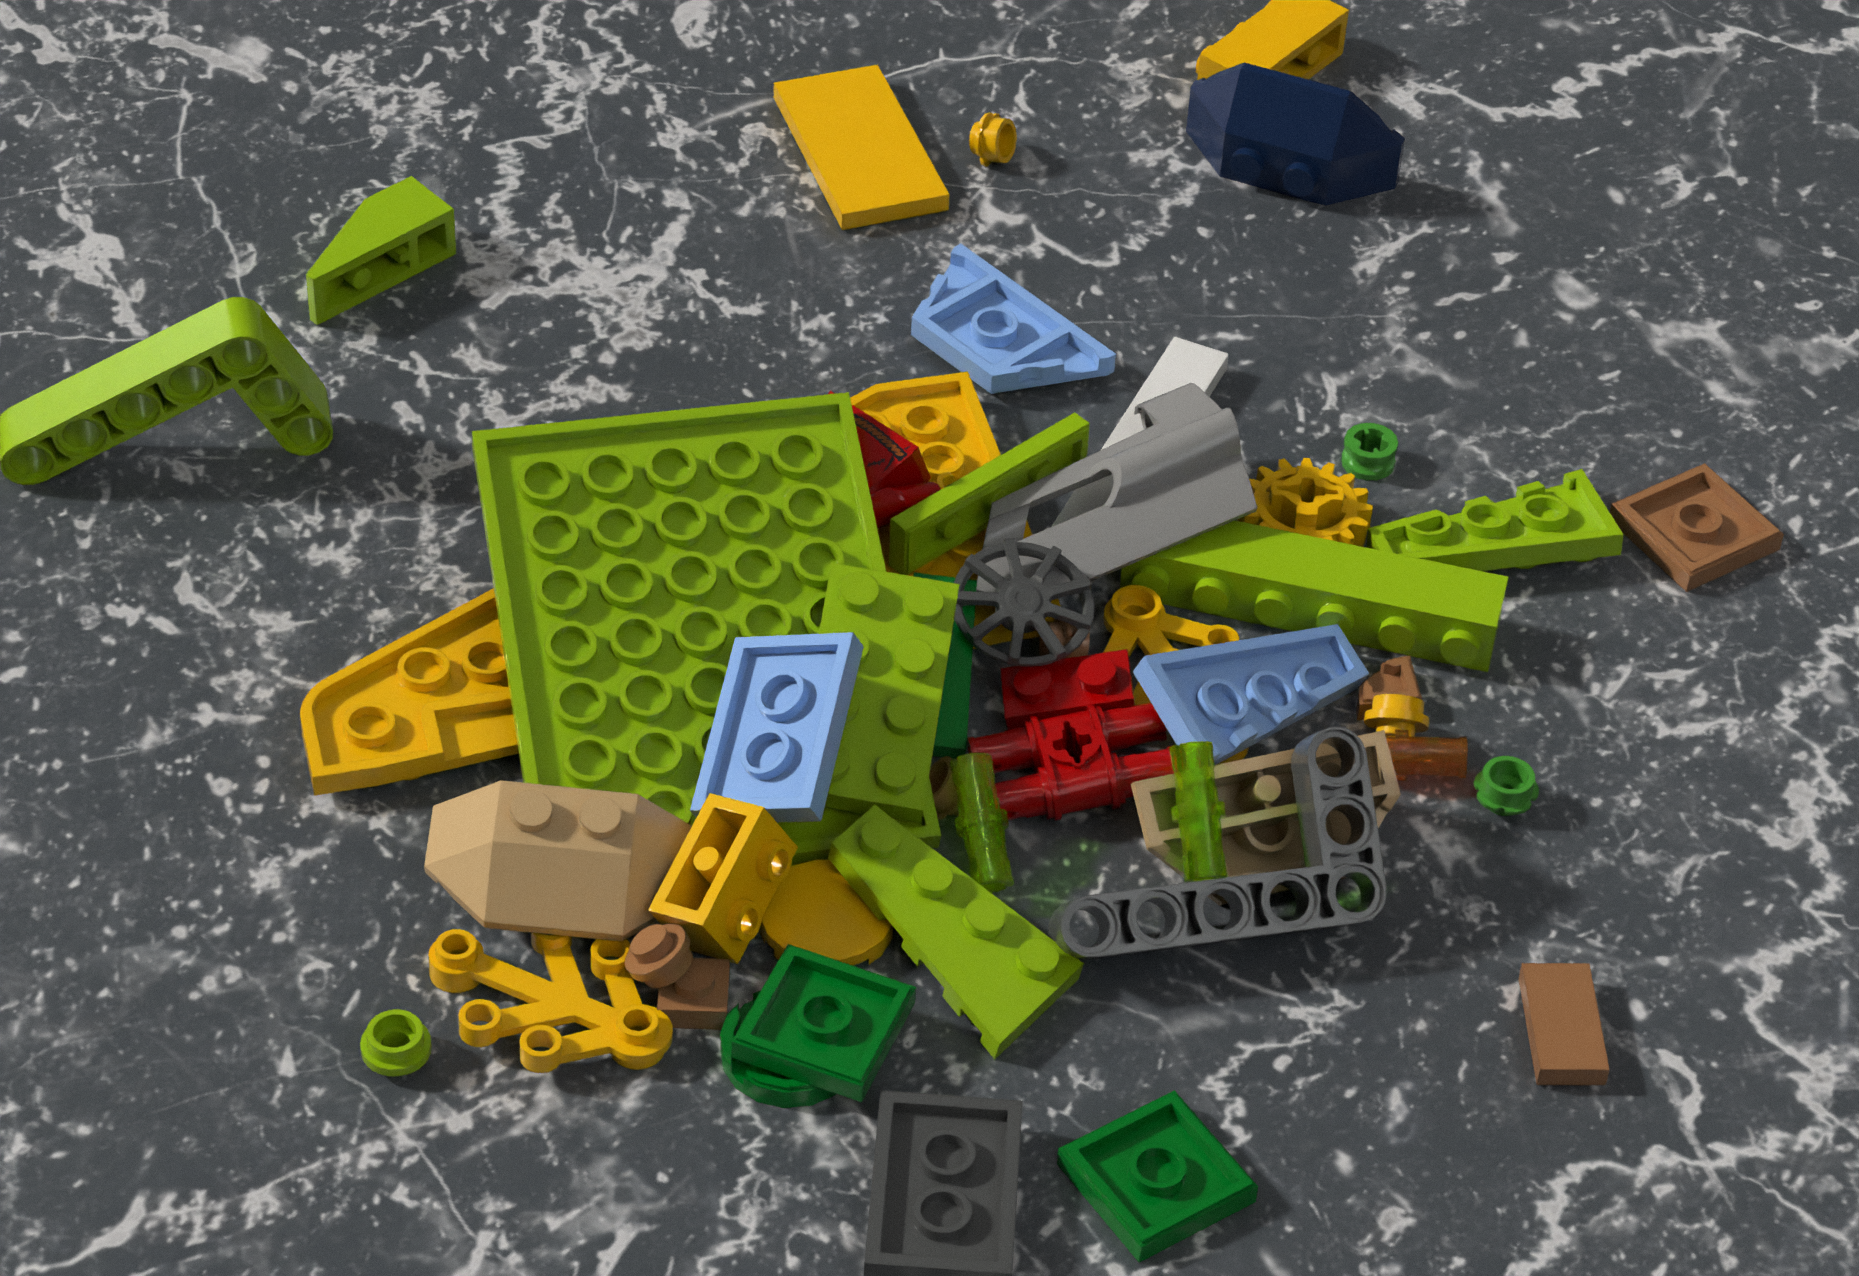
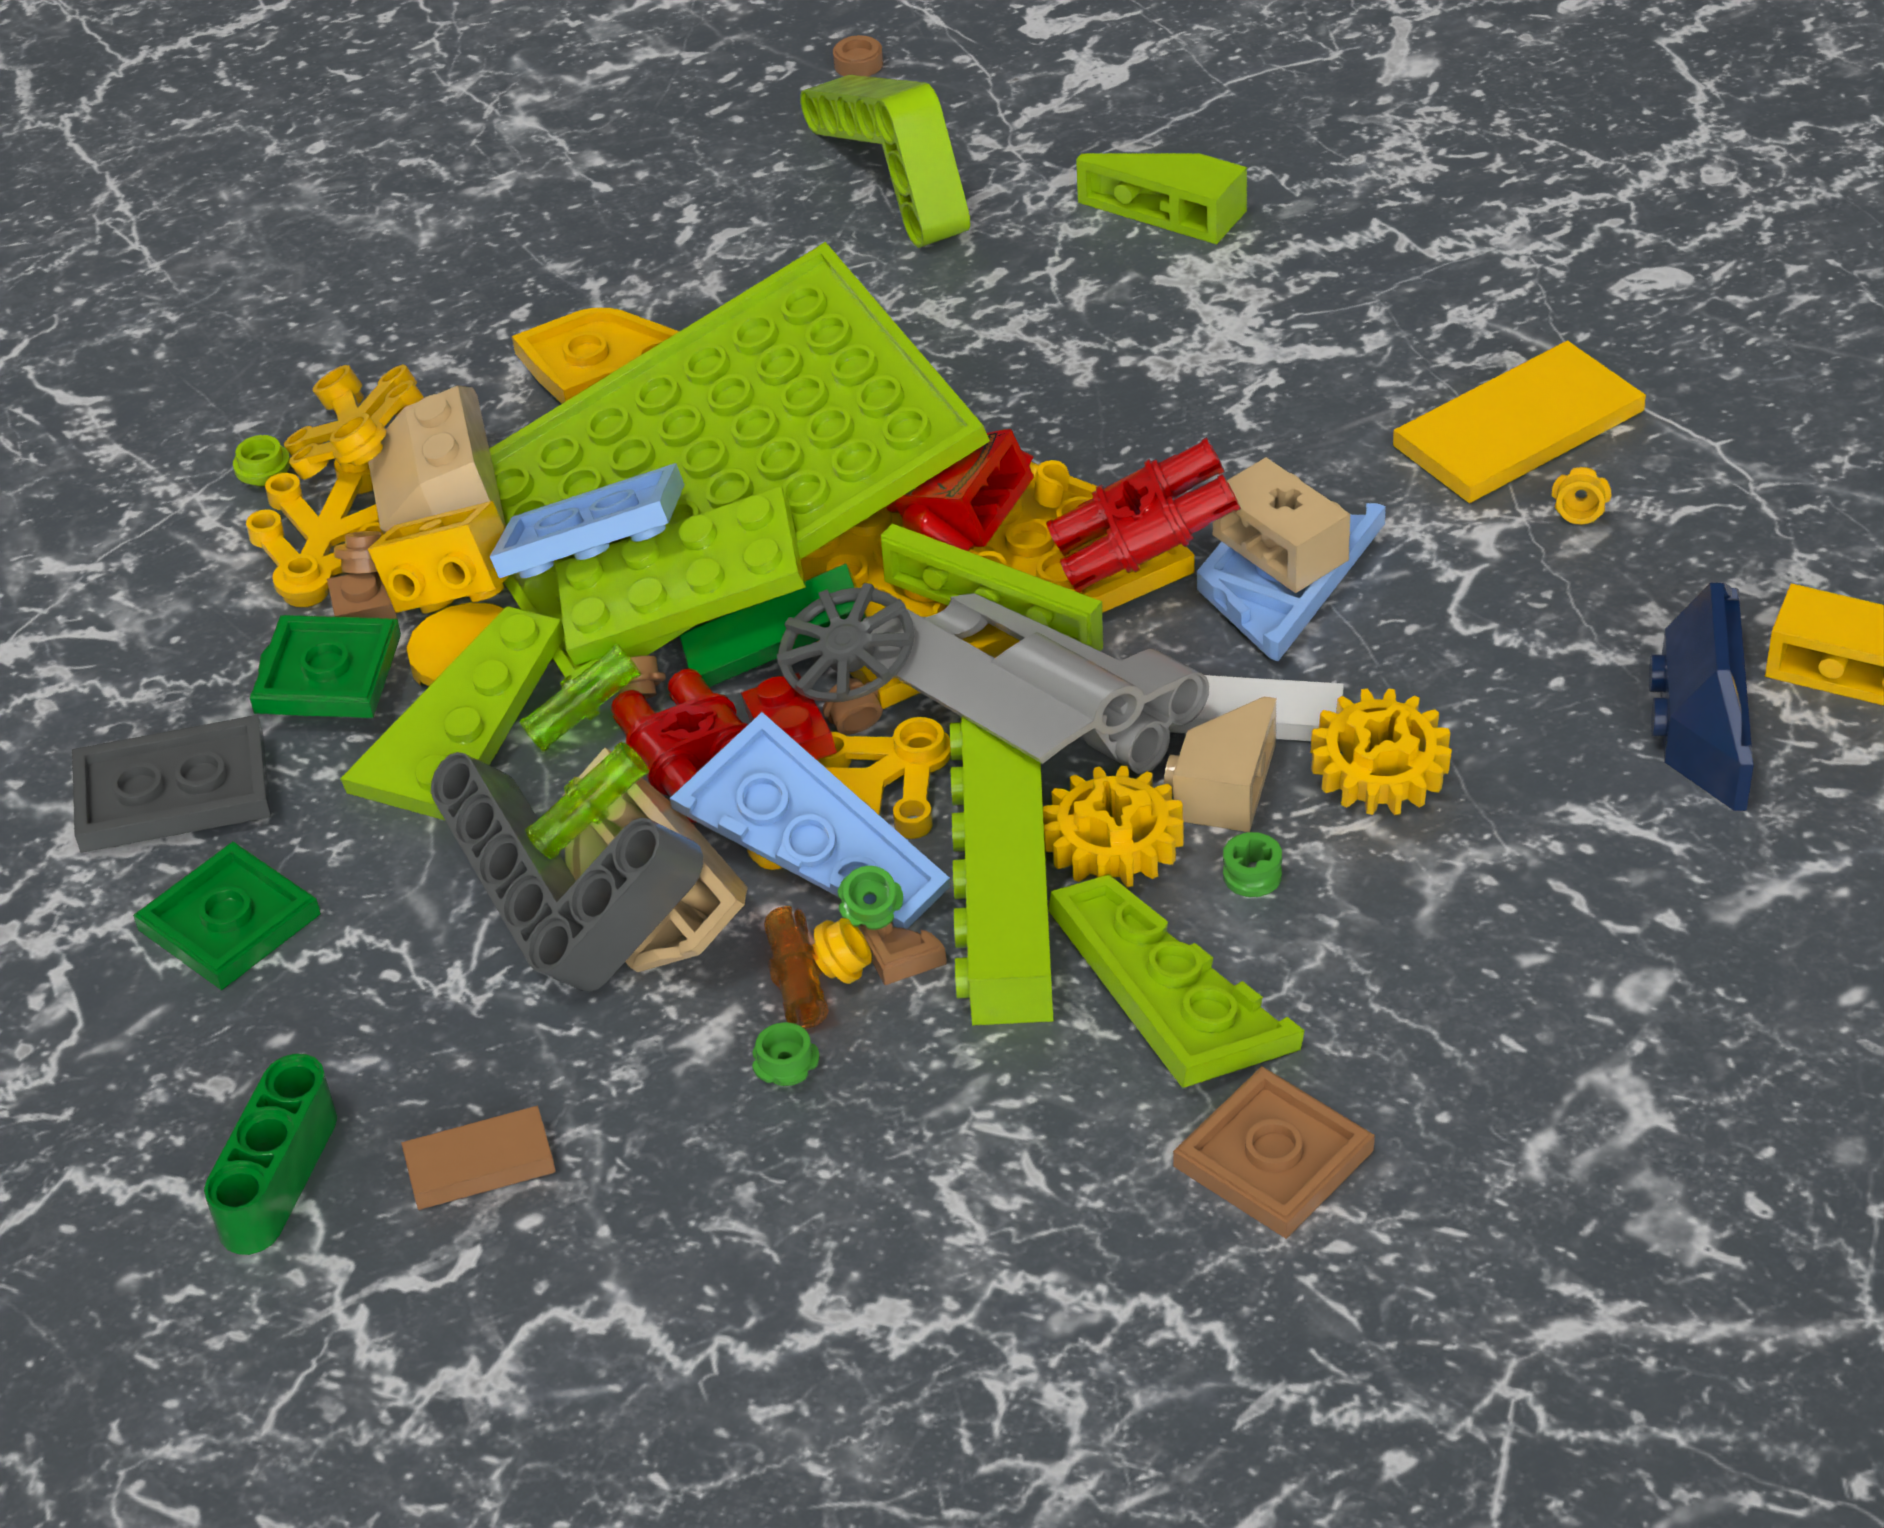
camera: 80 degrees right, 0 degrees up
none -> green beam [204,1054,337,1255]
none -> yellow plant [284,364,424,480]
none -> bright green plate [838,866,903,930]
none -> red pin [1046,437,1241,593]
none -> tan slope [1164,696,1277,832]
none -> tan brick [1213,457,1350,593]
none -> yellow gear [1310,688,1452,815]

